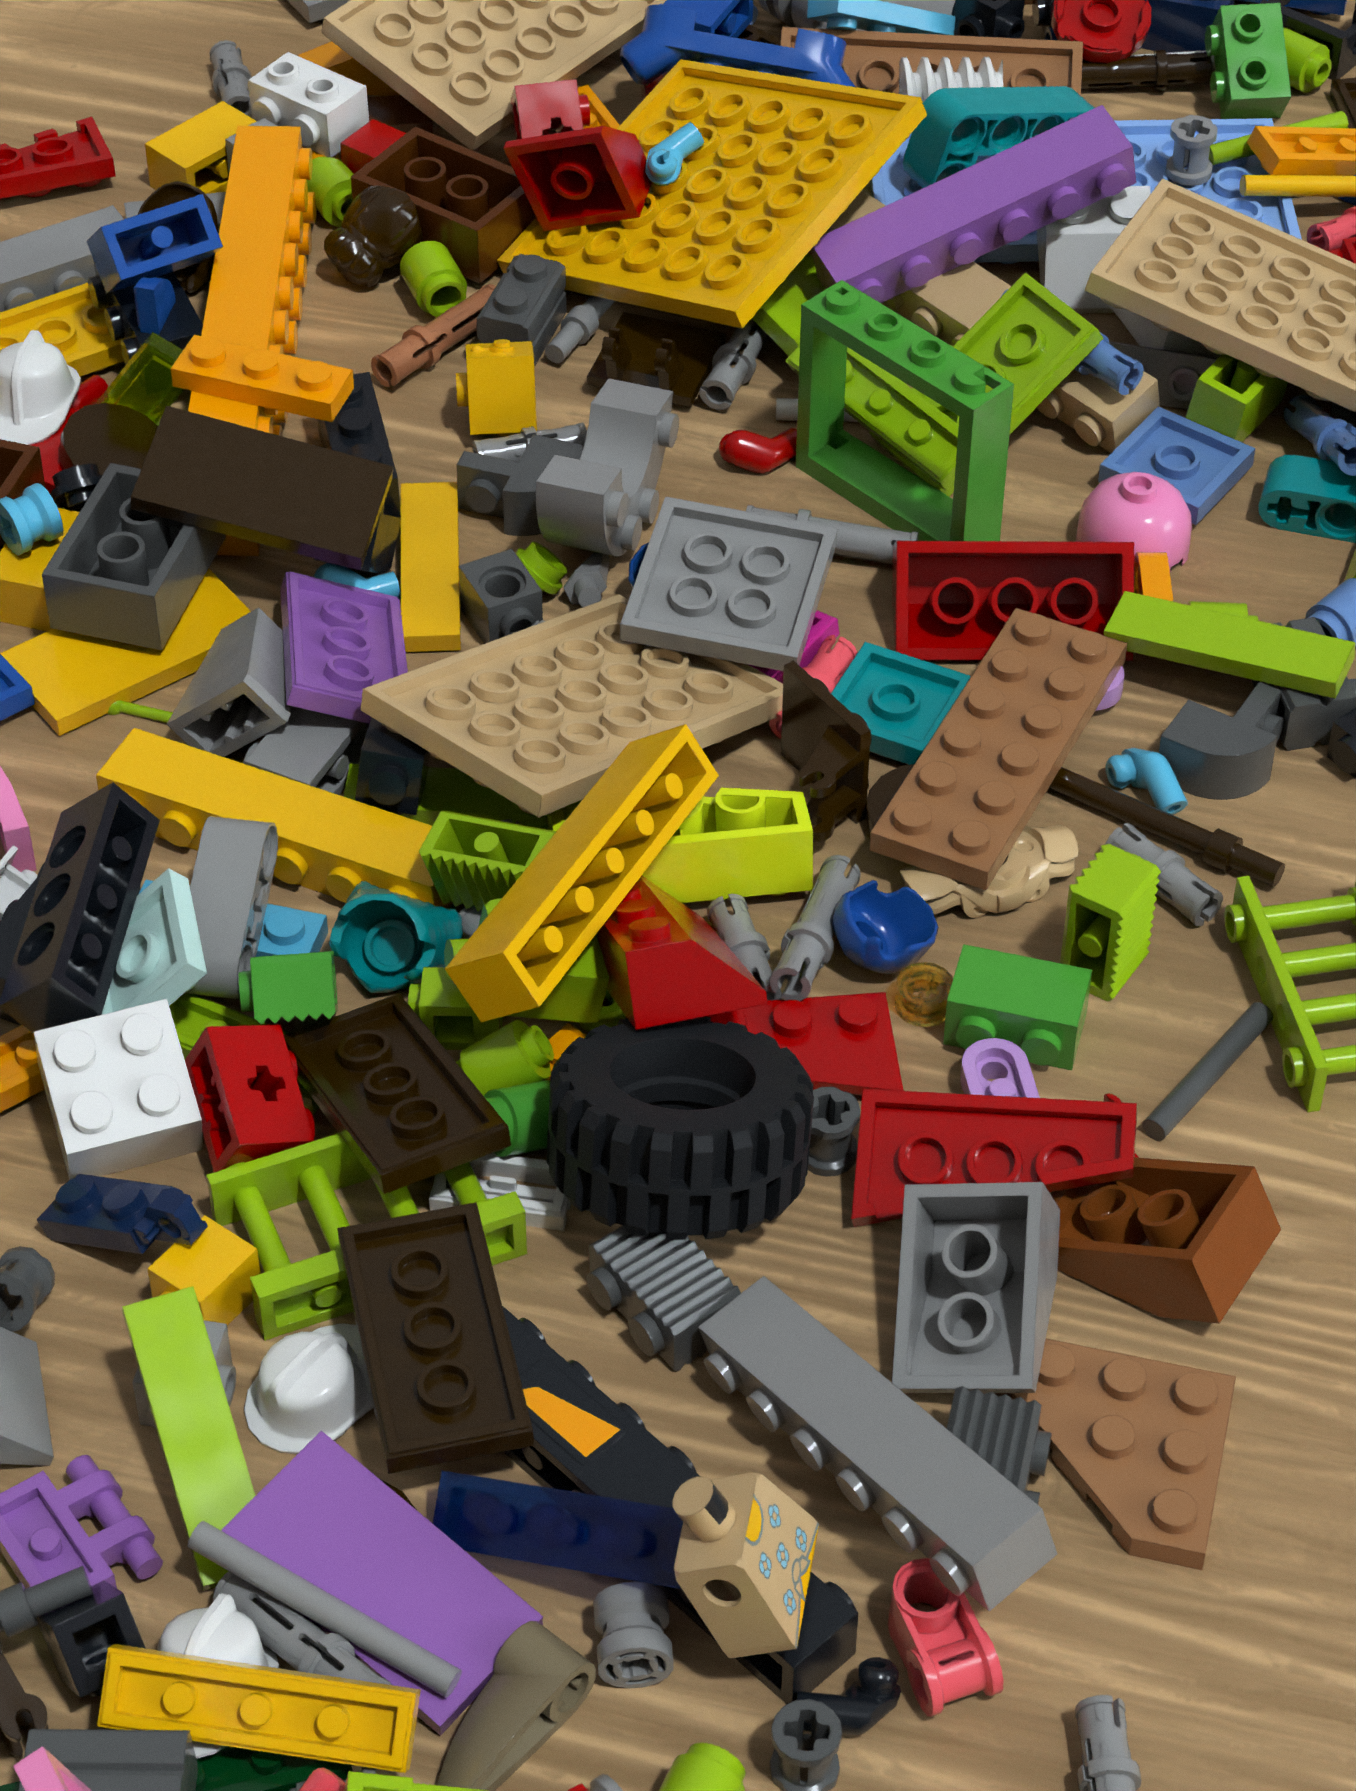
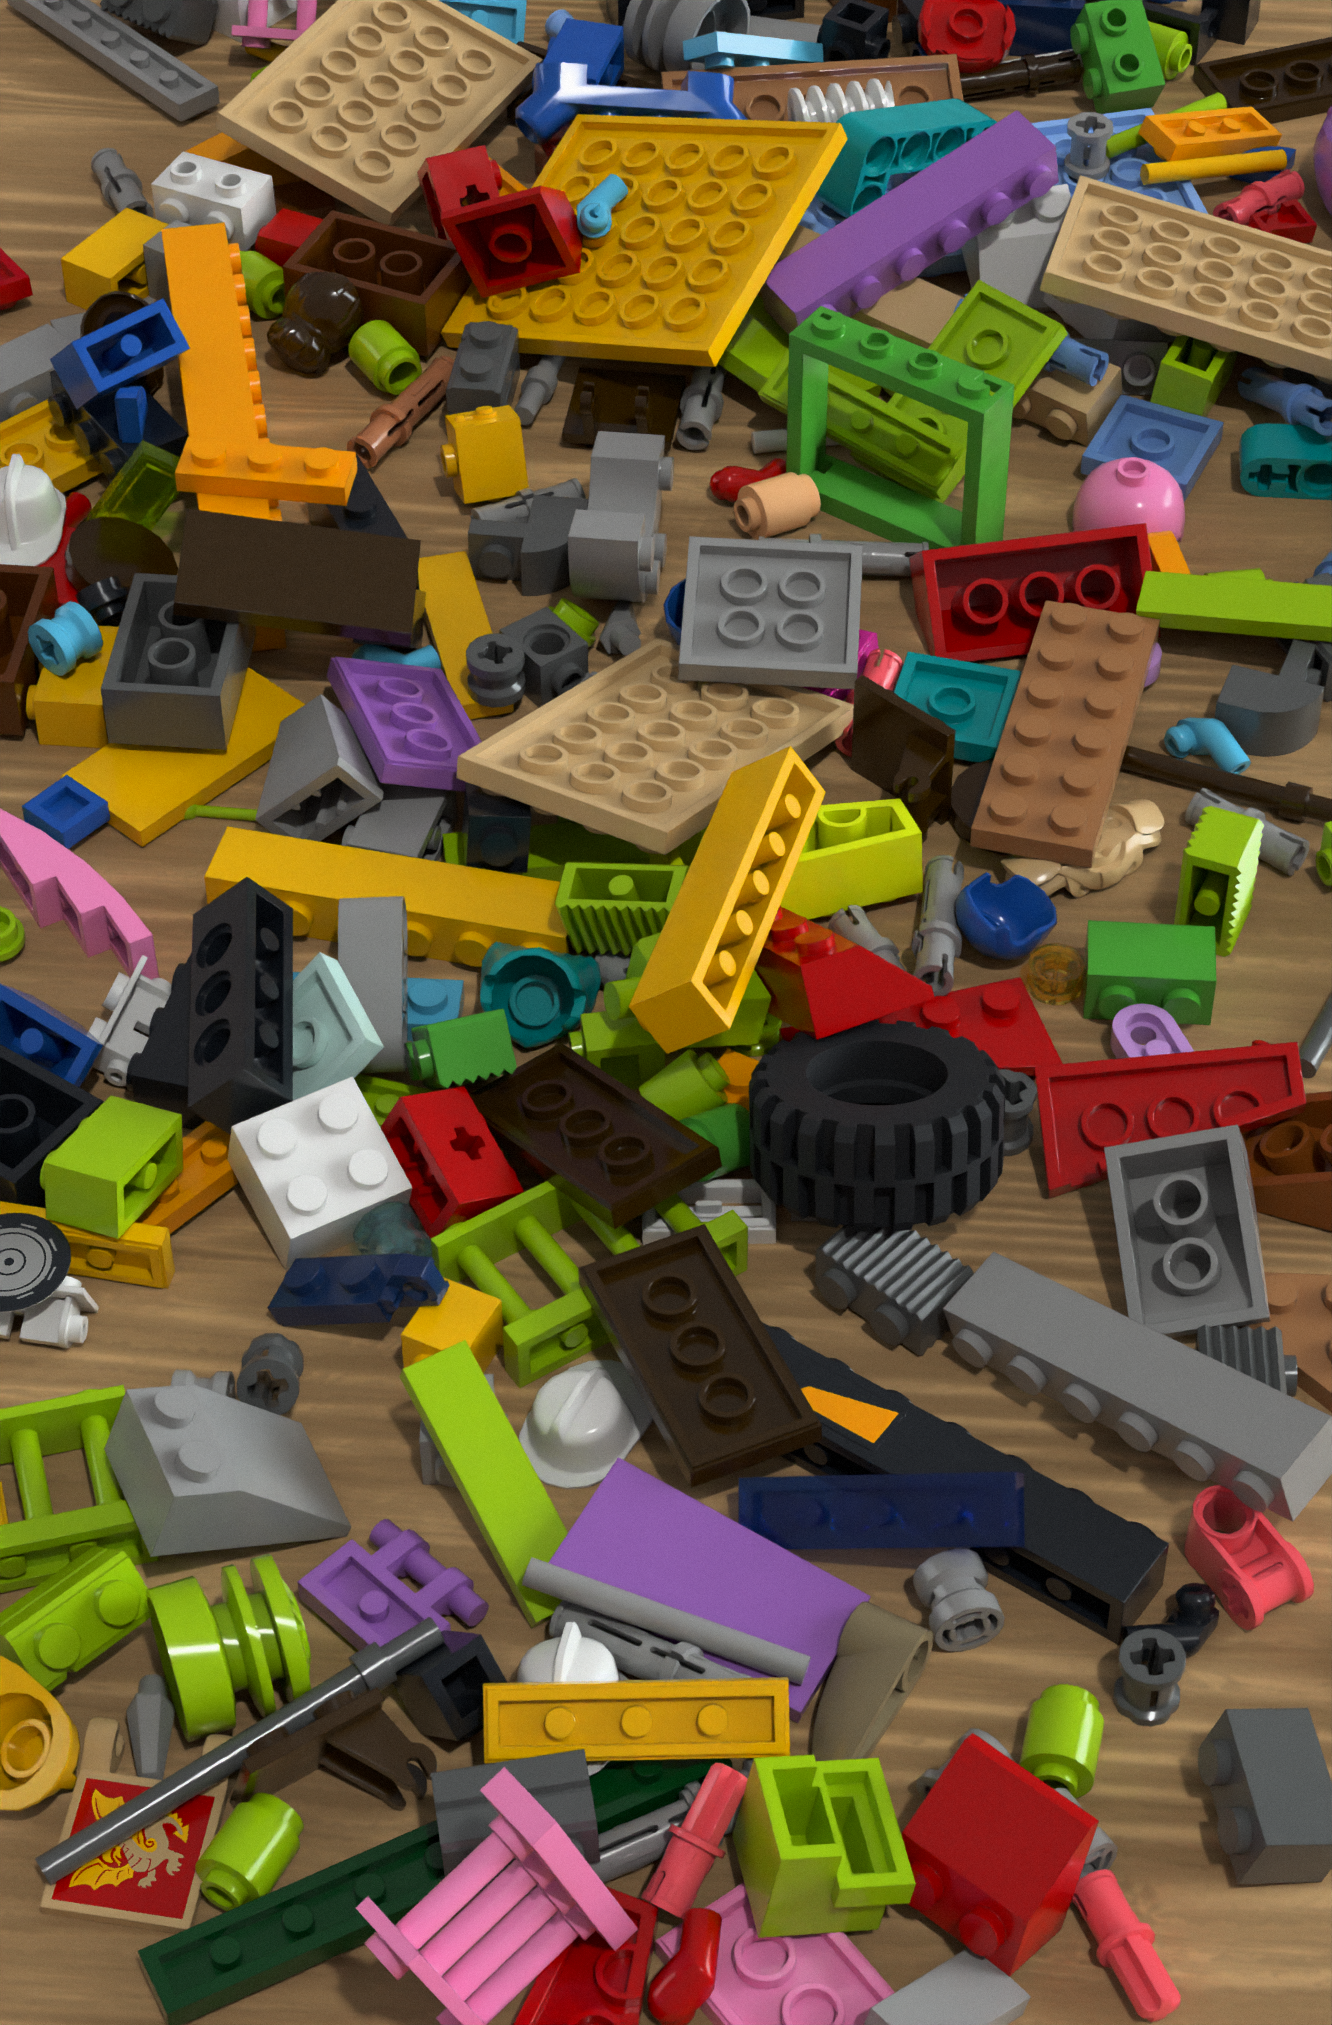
camera: 10 degrees left, 0 degrees up
tan torso [672,1472,819,1659] -> none
none -> clear light blue wheel [353,1201,432,1257]
none -> dark grey wheel [466,633,526,708]
none -> light nougat brick [734,472,821,540]

